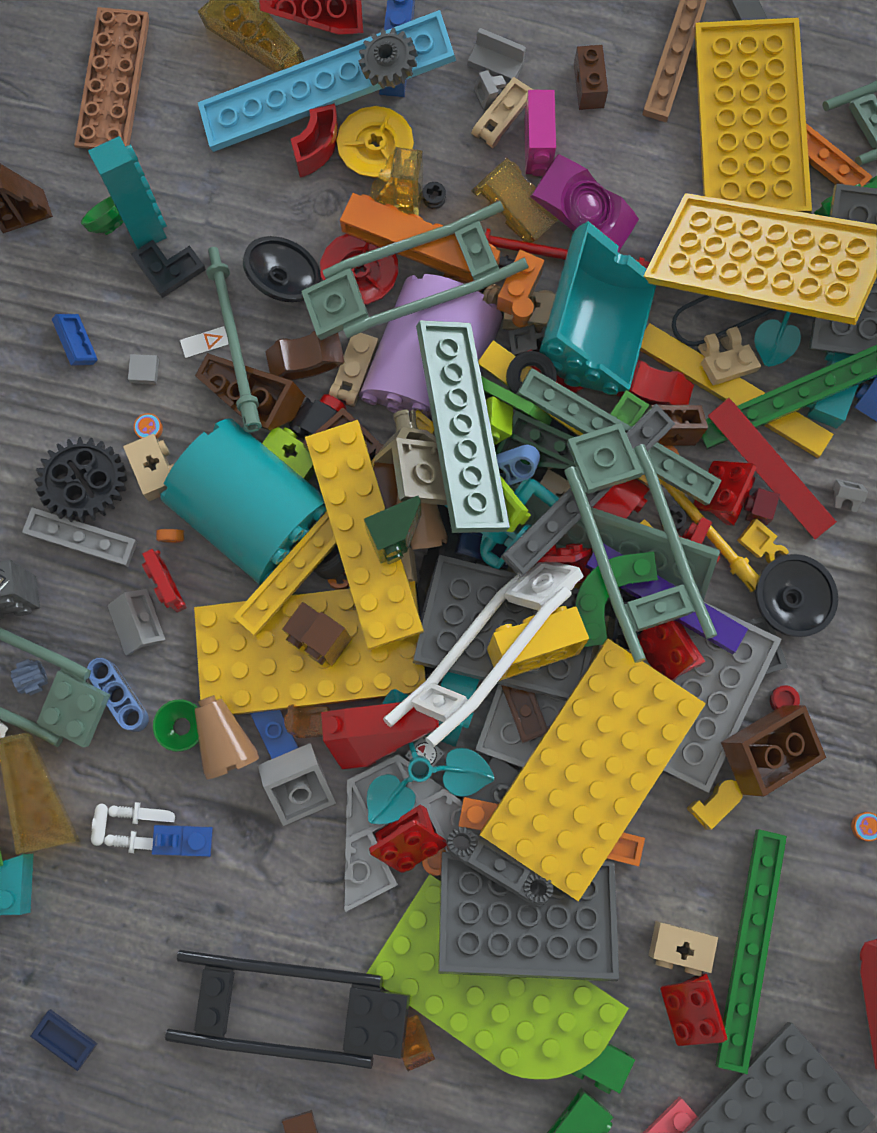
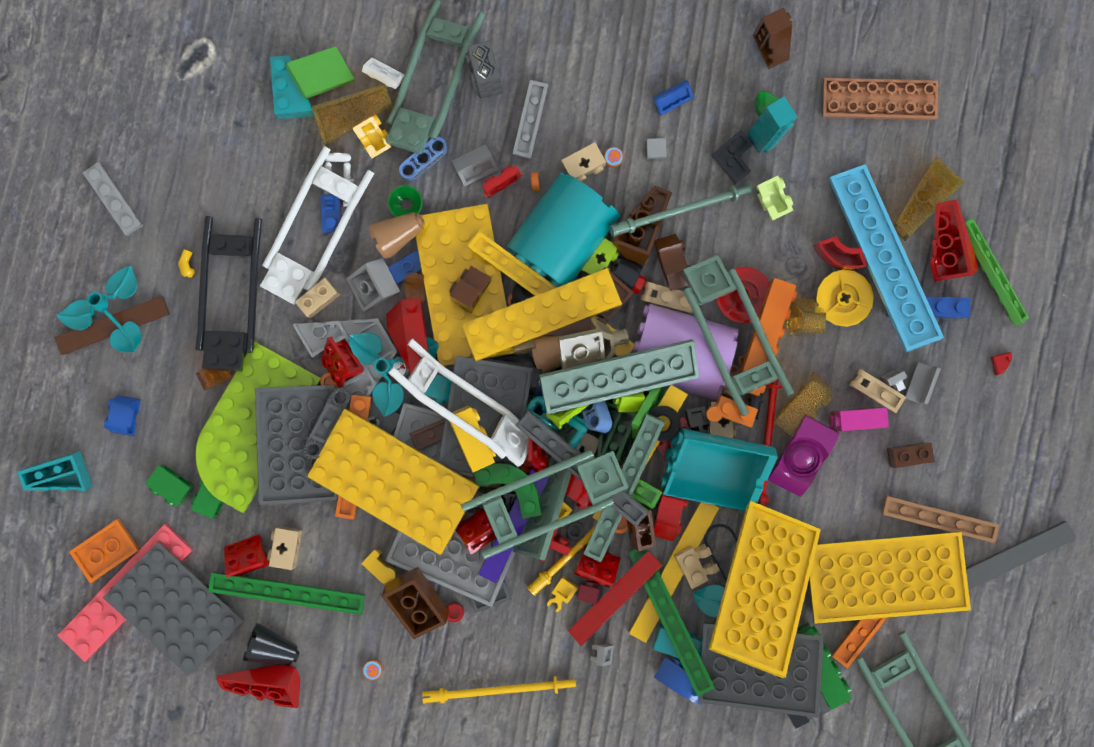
camera: 95 degrees right, 10 degrees up
sand blue gear [11,659,48,695] -> none
dark blue tile [30,1009,98,1071] -> none
black gear [34,437,127,523] -> none
white sticker [180,326,229,358] -> none
black dish [243,236,321,303] -> none
dark grey gear [358,28,418,89] -> none
dark green slope [364,495,422,564] -> none
black bush [423,182,446,209] -> none
black dish [755,554,838,637] -> none
none -> yellow arm [178,249,195,278]
none -> black cone [243,623,300,665]
none -> white plate [260,146,374,305]
none -> tan brick [295,278,341,318]
none -> yellow cylinder [352,114,391,158]
none -> yellowish green cylinder [756,176,793,220]

